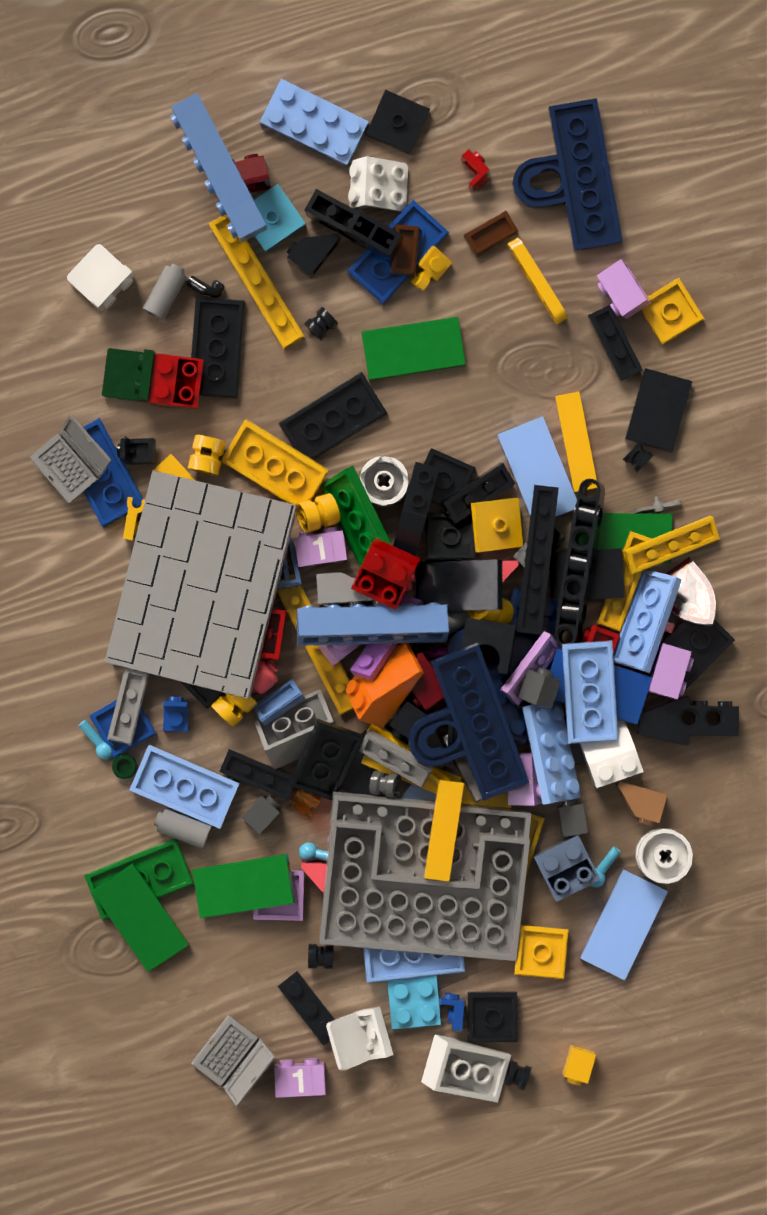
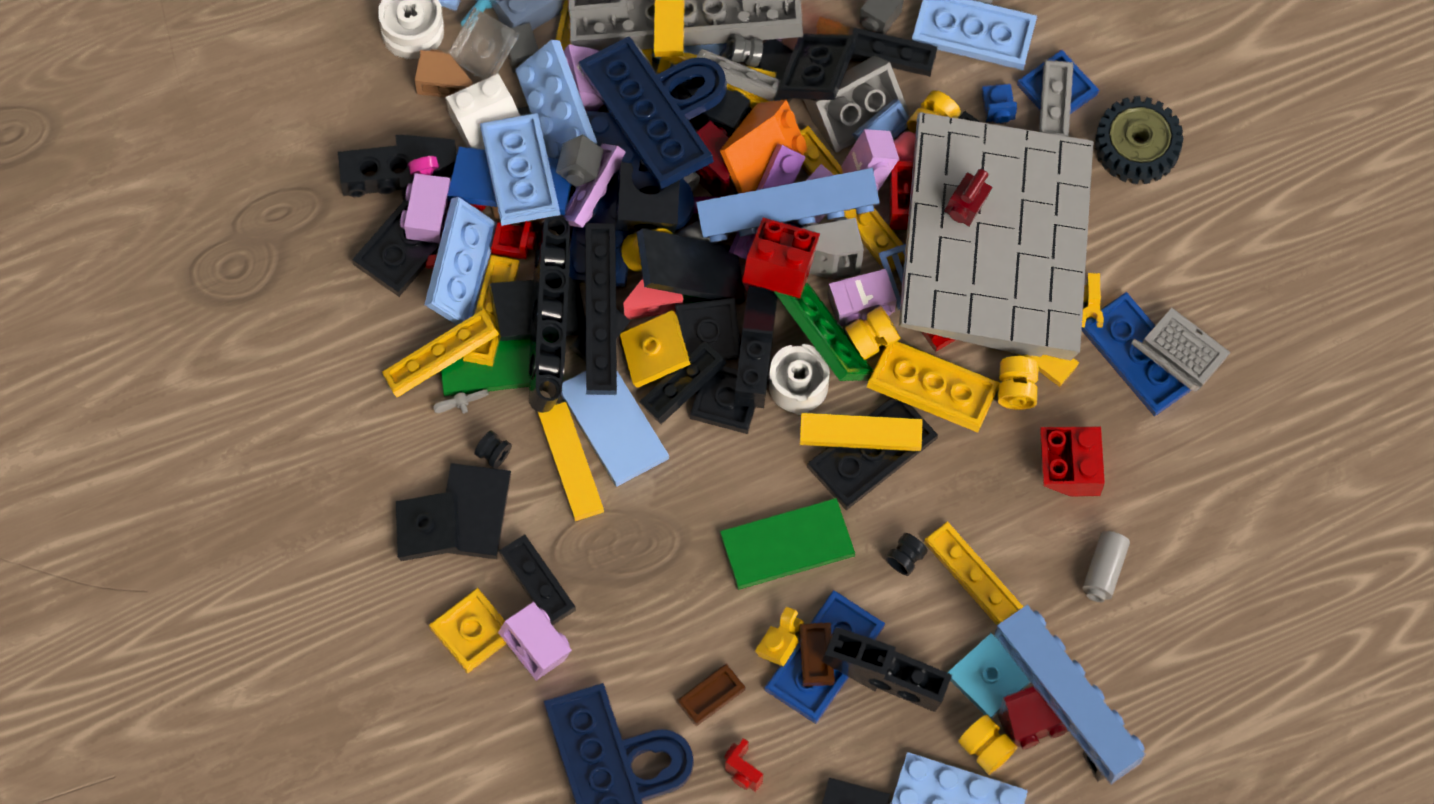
camera: 170 degrees right, 20 degrees down
white bracket [67,244,134,311] -> none
medium azure bar [78,719,115,760] -> none
dark green bracket [102,348,155,403] -> none
dark green tile [112,754,137,779] -> none
black bracket [117,436,156,465] -> none
black arm [187,276,225,298] -> none
black tile [191,297,245,399] -> none
black slope [286,234,341,279] -> none
white bracket [348,156,408,212] -> none
yellow beam [507,238,568,325] -> none
shield [665,556,716,625] -> none
none -> black plate [396,491,459,561]
none -> dark pink tile [408,156,439,175]
none -> clear tile [448,7,520,80]
none -> yellow tile [800,413,922,451]
none -> lavender brick [841,129,899,192]
none -> dark red brick [944,169,993,227]
none -> yellow wheel [958,715,1018,775]
none -> wheel [1095,96,1183,184]

